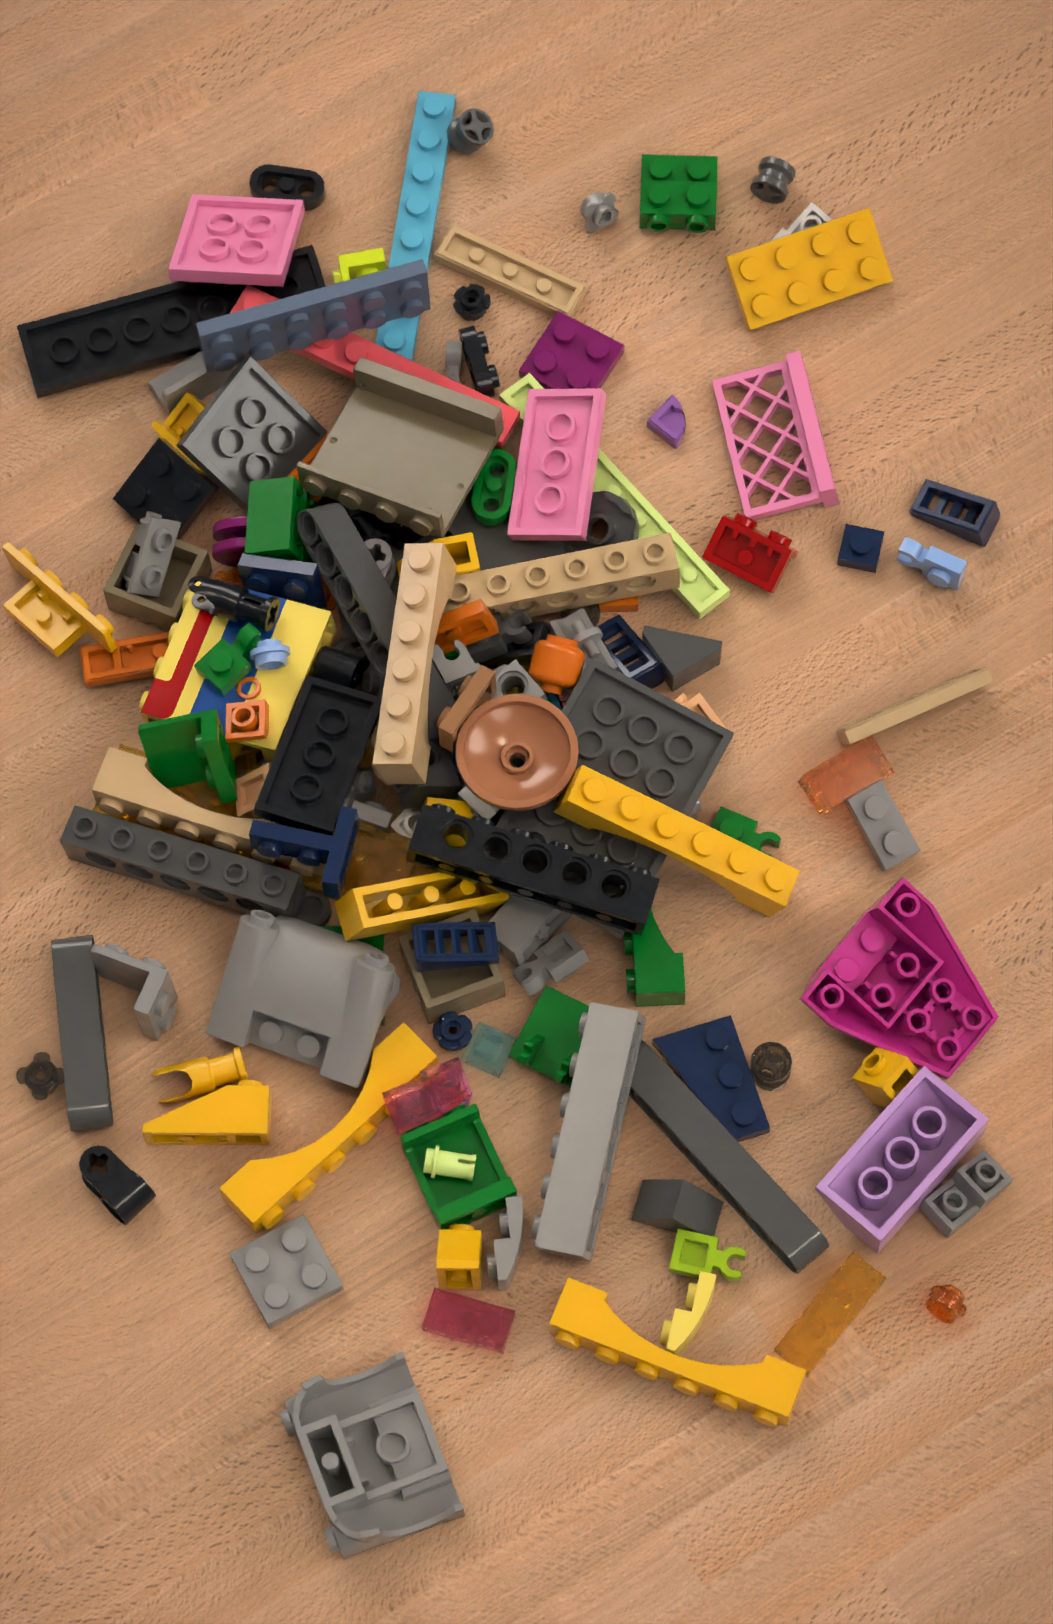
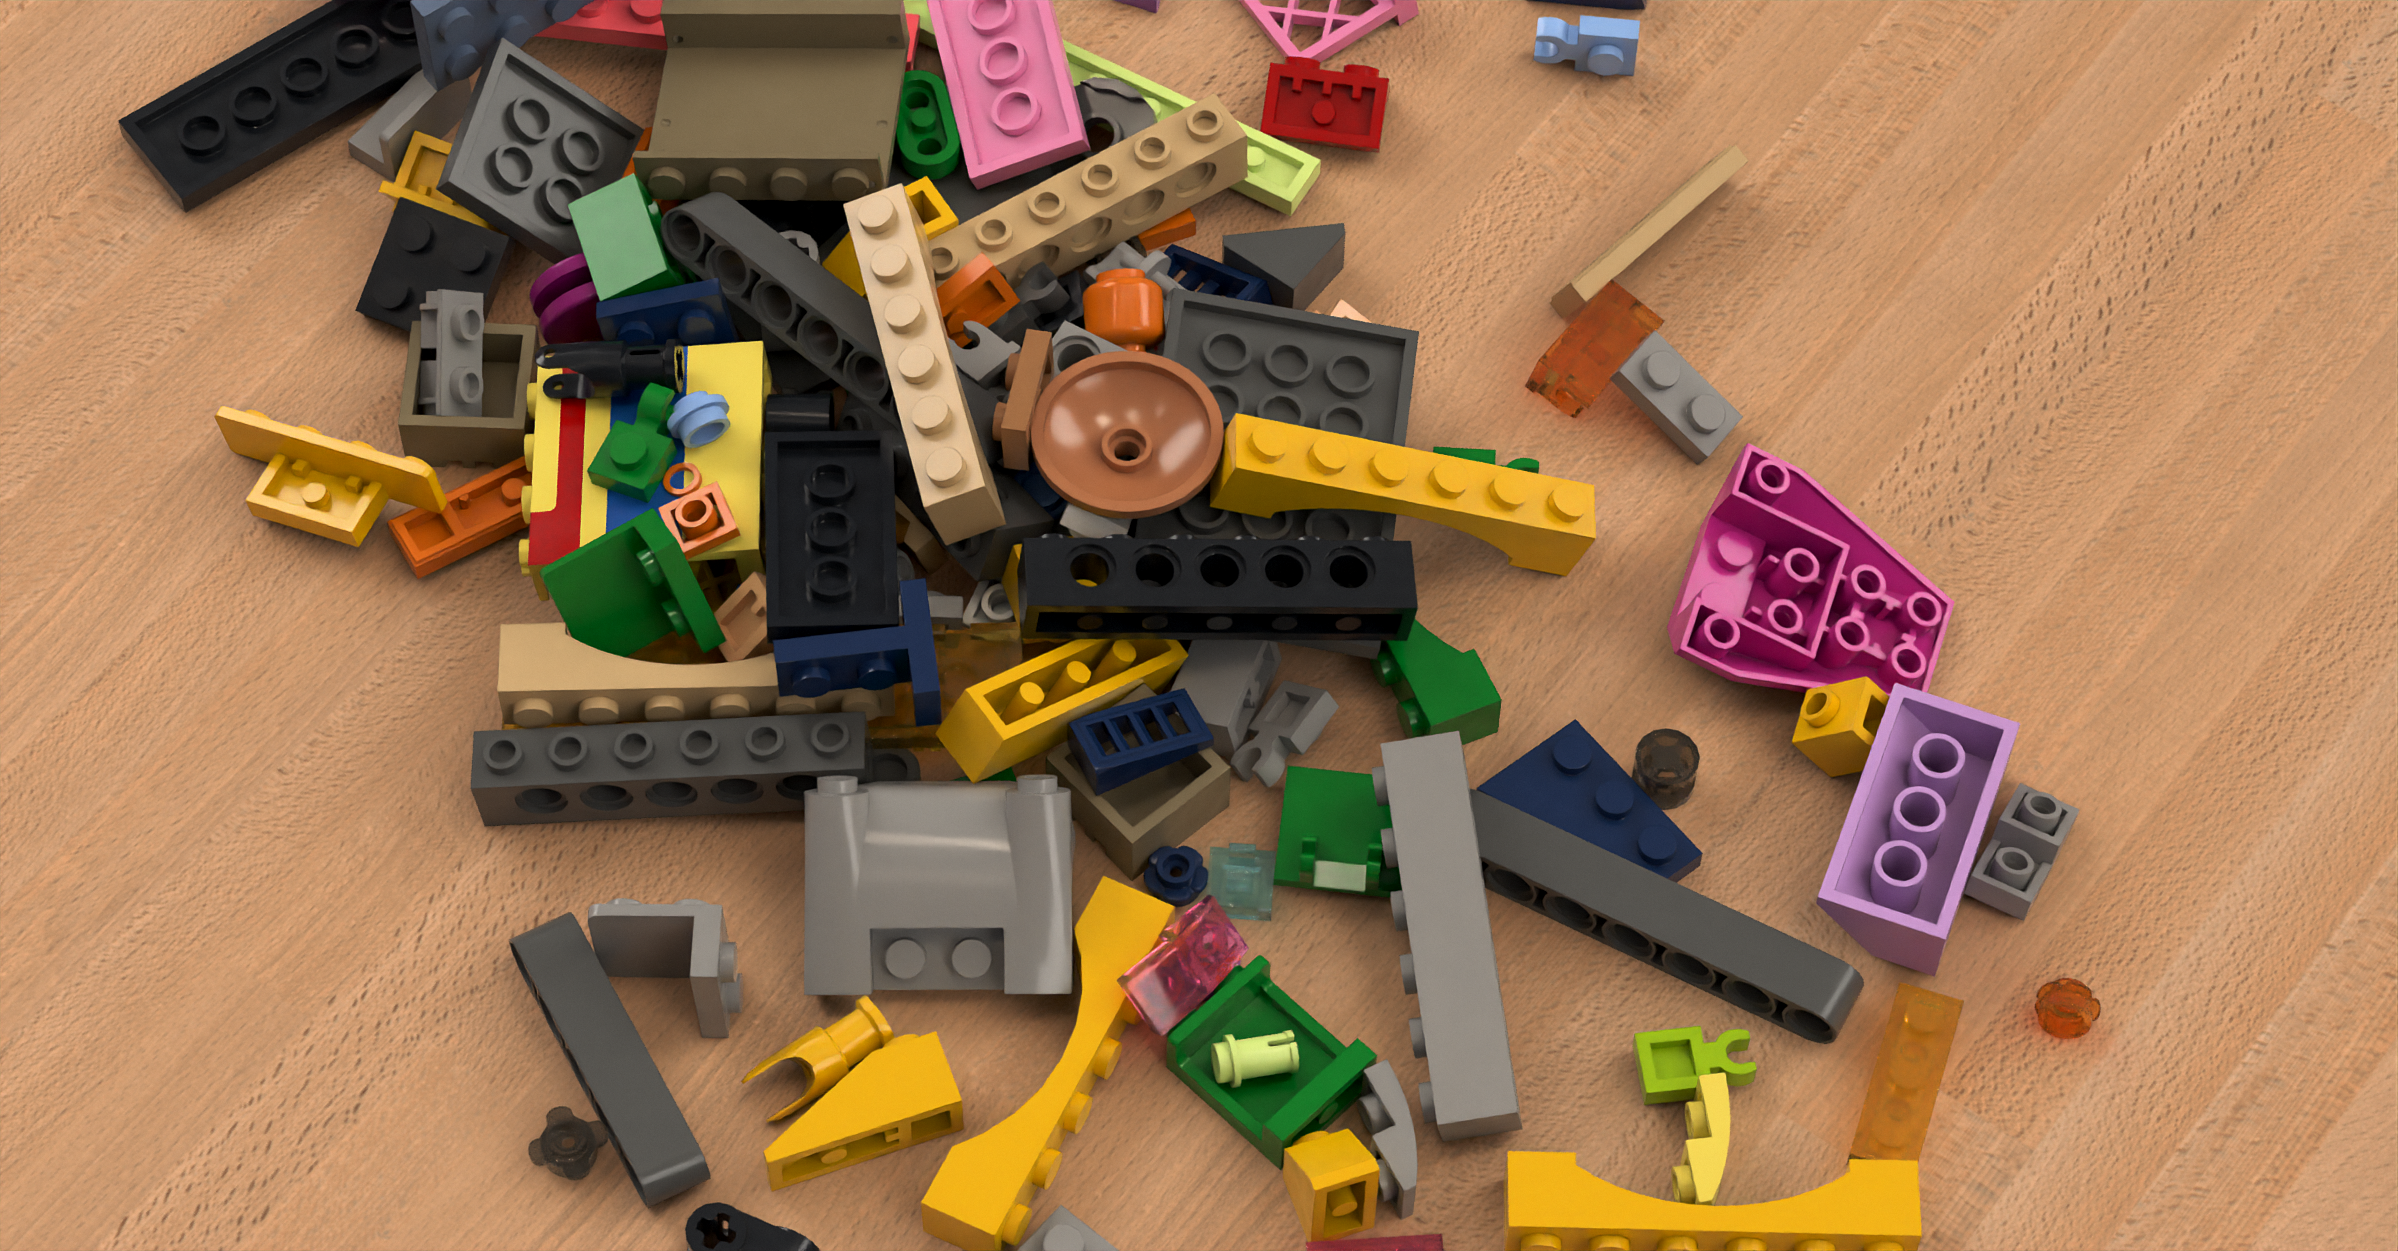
camera: 25 degrees left, 10 degrees down
dark grey slope [632,1179,723,1236] -> none
dark blue plate [837,524,884,573] -> none

